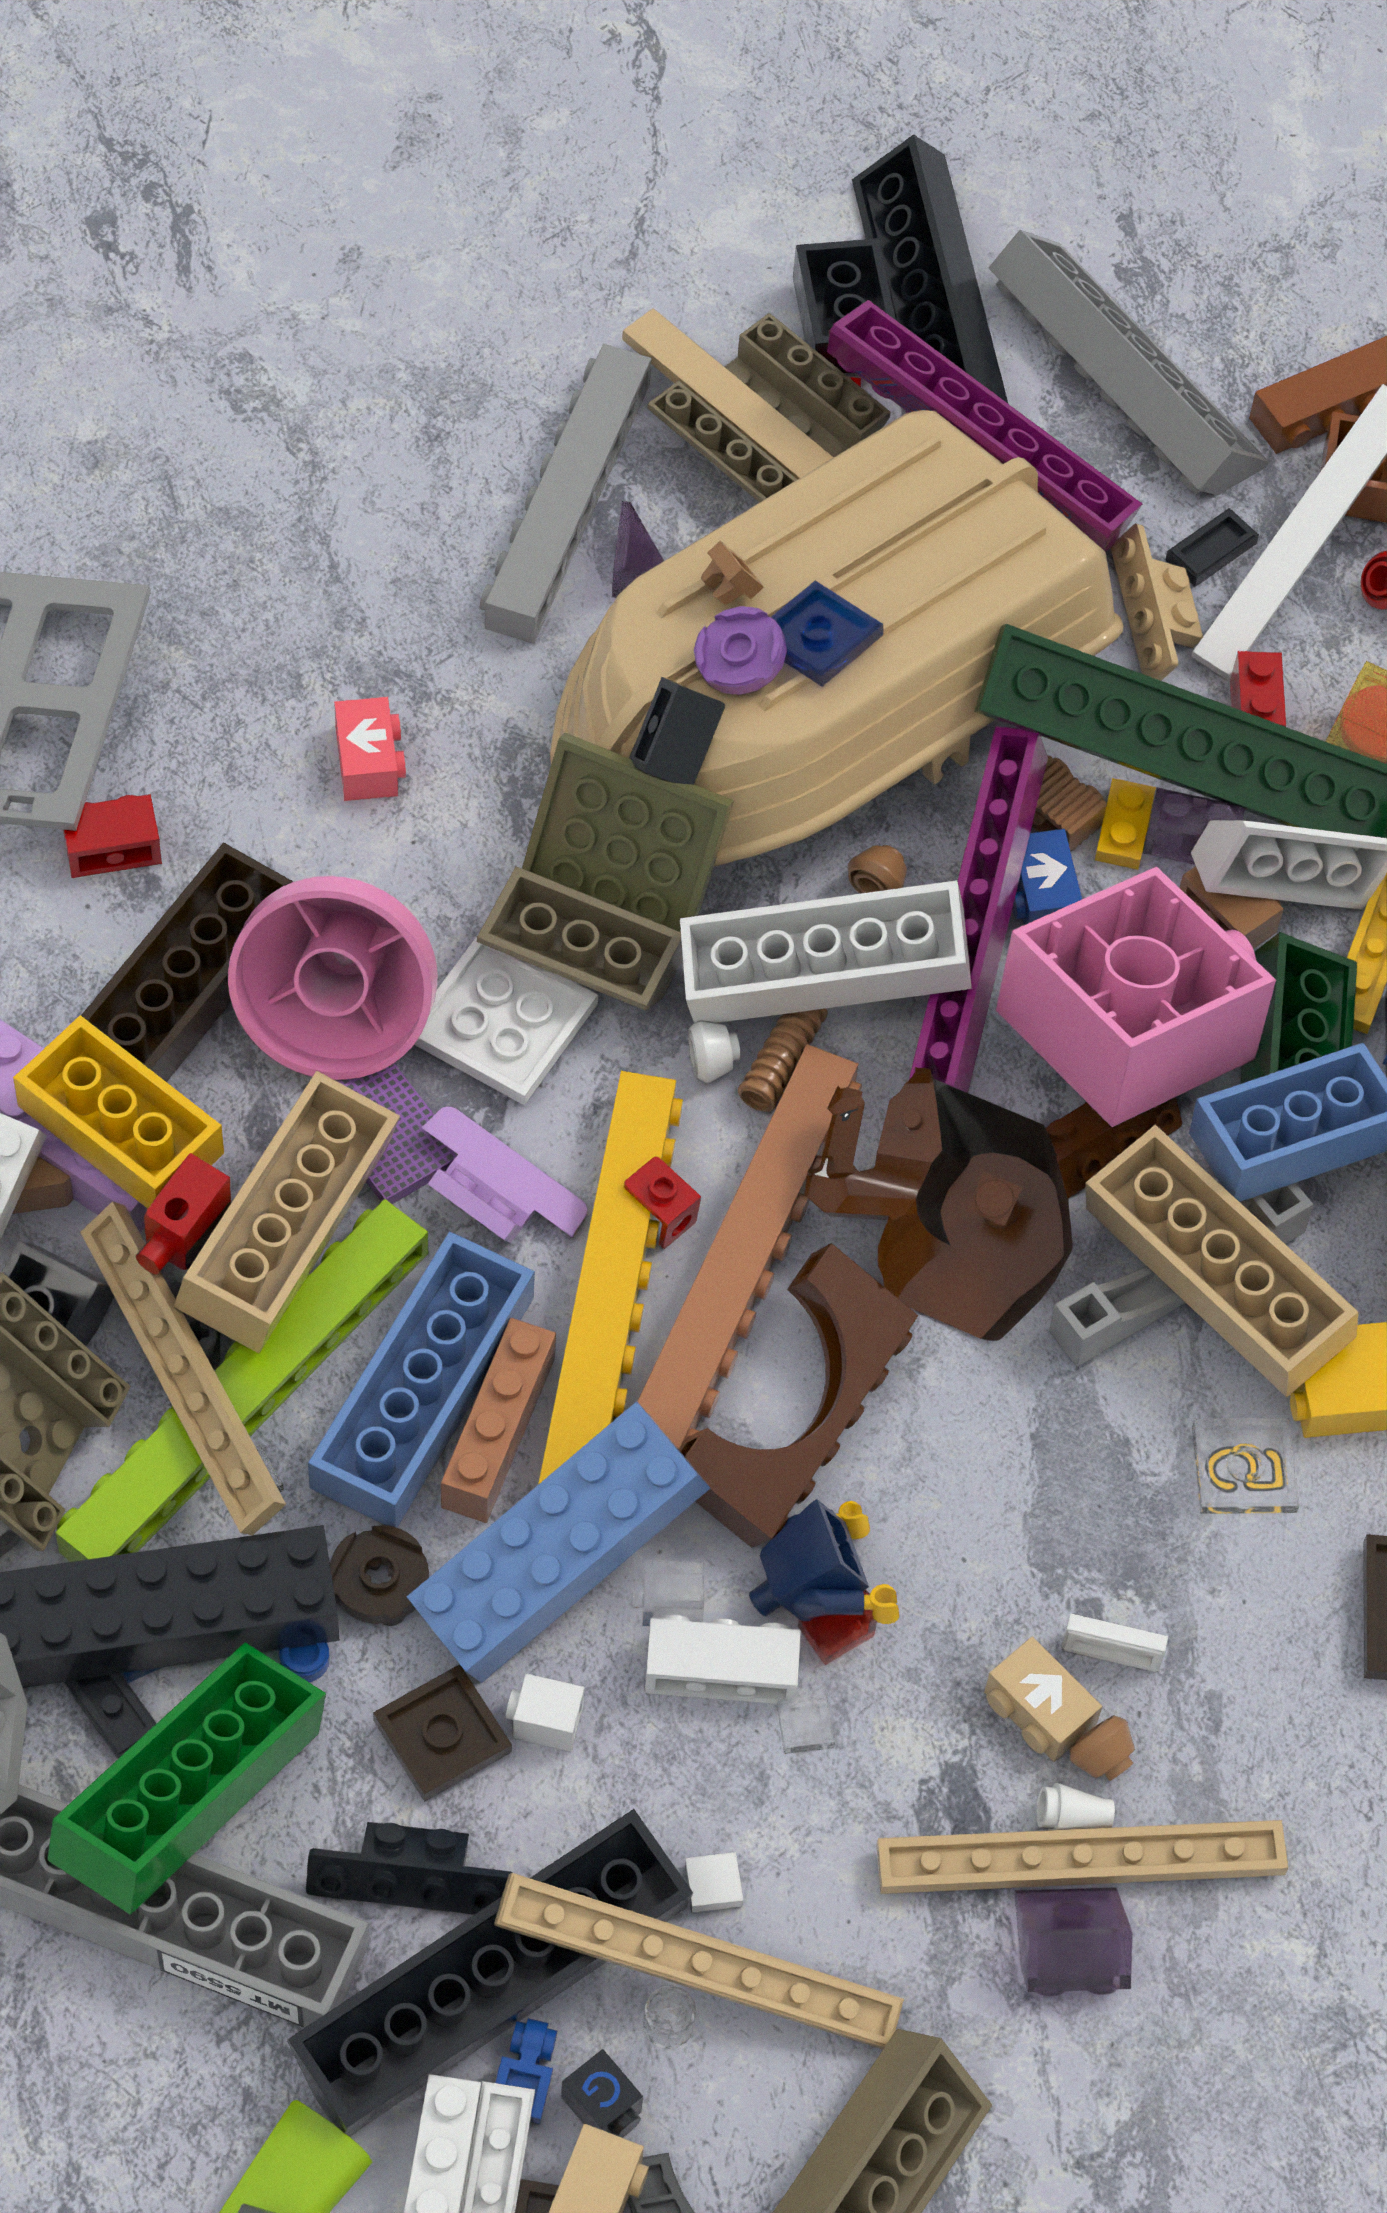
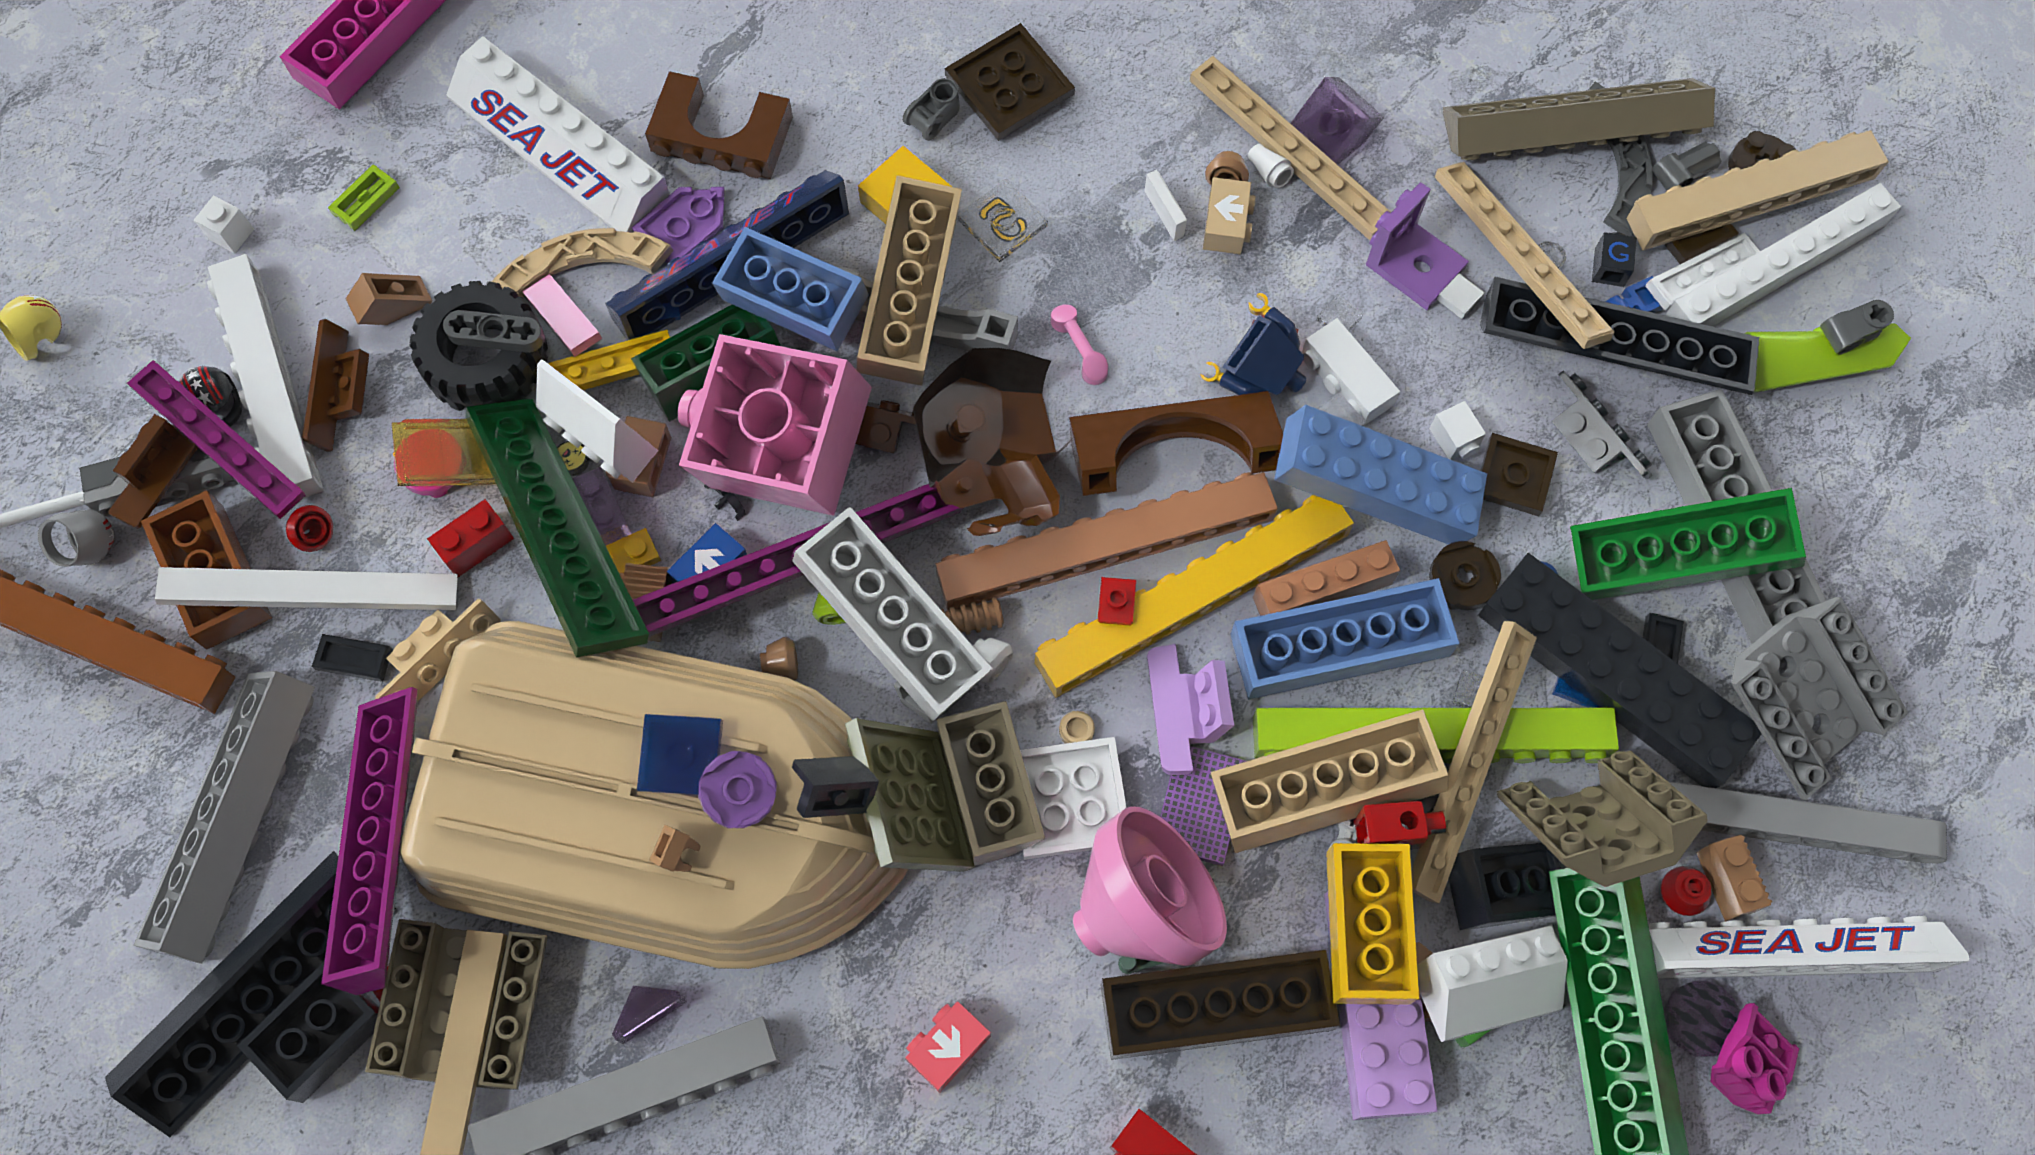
camera: 125 degrees left, 10 degrees up
none -> bright pink bar [1051,305,1108,385]
none -> tan tile [1059,711,1095,744]
none -> medium lavender bracket [1366,182,1469,310]

